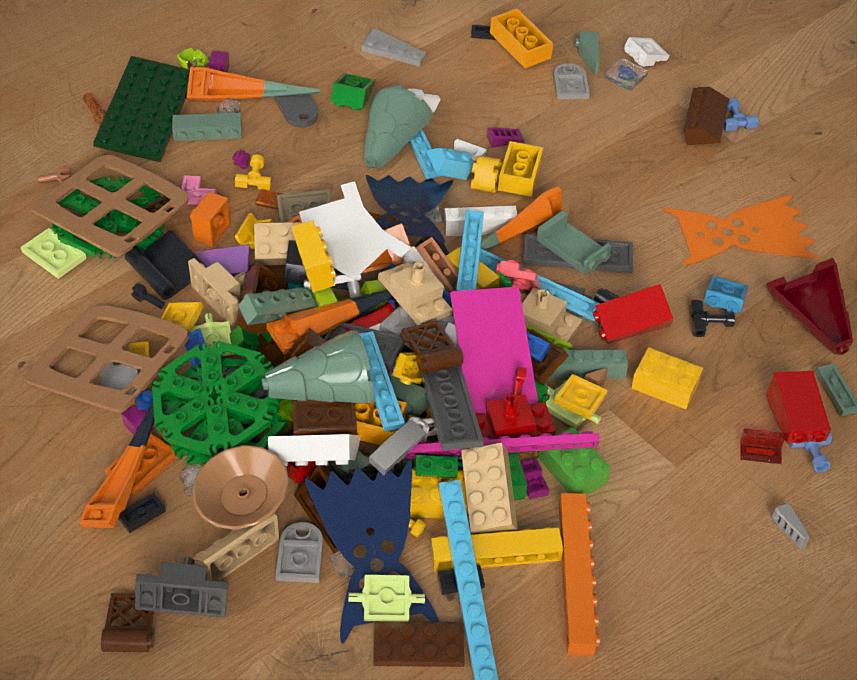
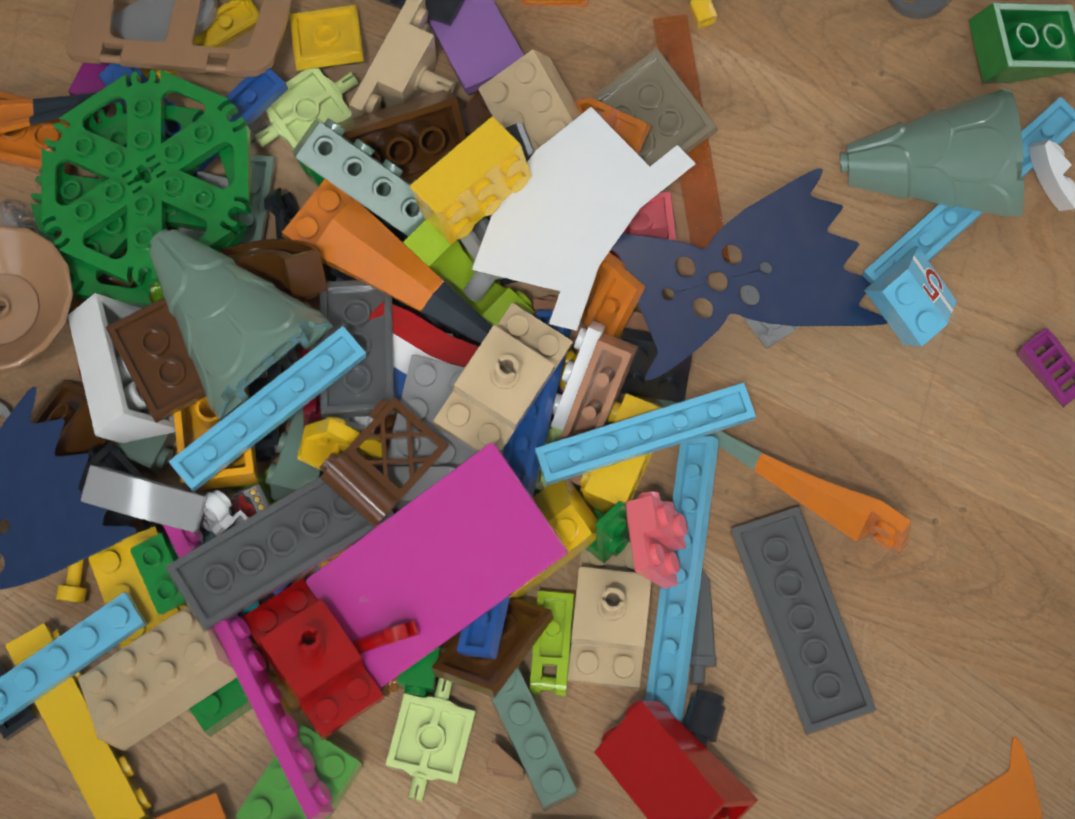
camera: 70 degrees right, 25 degrees up
yellow bracket [235,213,274,249] -> none
white slope [443,206,517,236] -> none
white bracket [454,139,487,172] -> none
yellow brick [471,156,502,193] -> none
yellow brick [498,141,543,197] -> none
magenta slope [520,457,549,499] -> none
sand green panel [537,211,611,275] -> none
yellow plate [554,374,608,420] -> none

